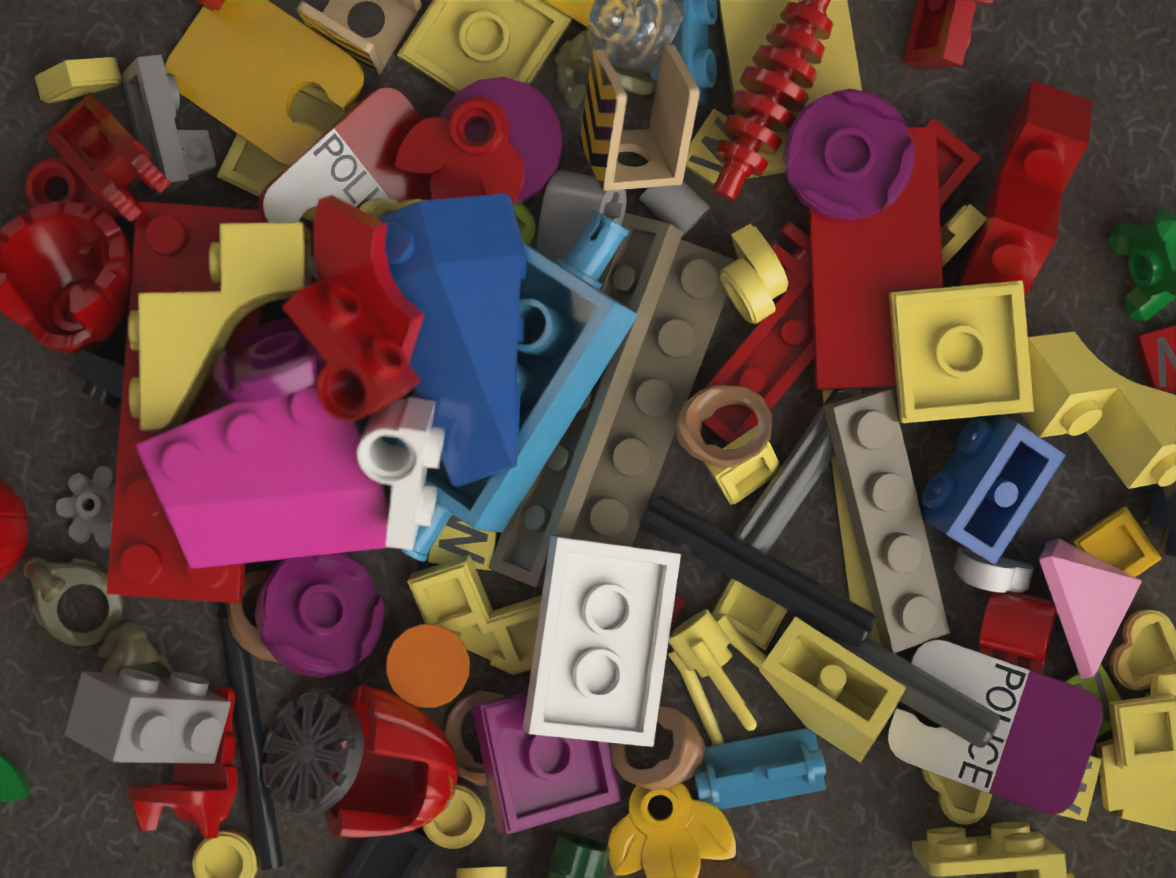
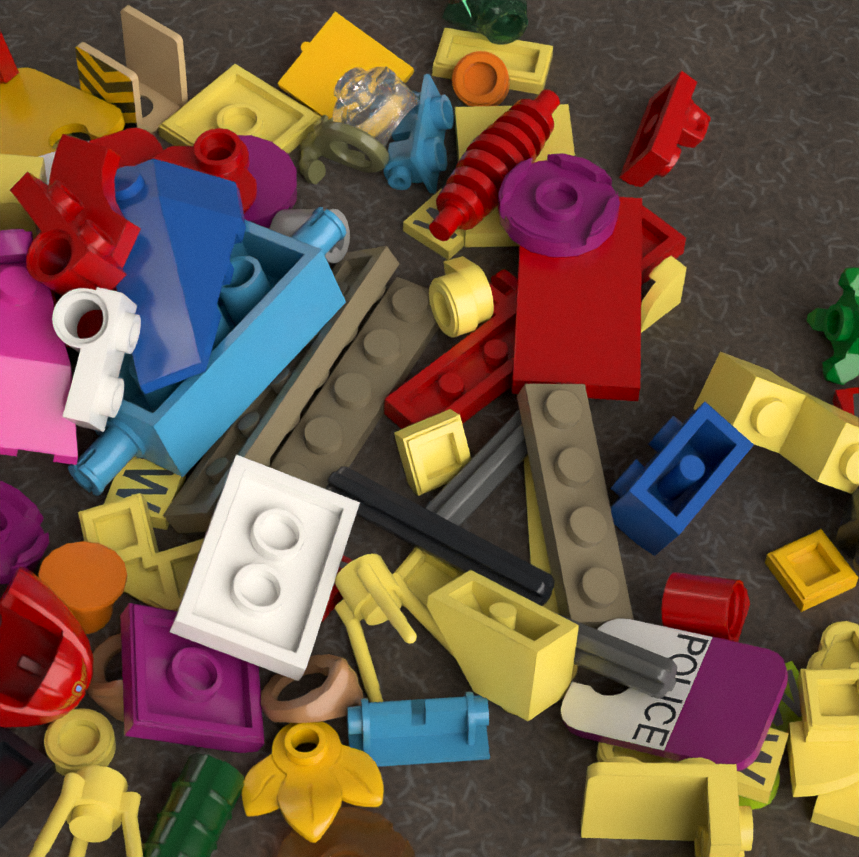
camera: 10 degrees right, 35 degrees down
tan piece [579,45,699,191] -> none
light grey hinge [639,181,711,237] -> none
medium nougat piece [676,385,773,467] -> none
light yellow tile [889,281,1034,423] -> none
red arch [954,80,1093,299] -> none
white tile [954,548,1034,593] -> none
bright pink slope [1039,539,1142,679] -> none

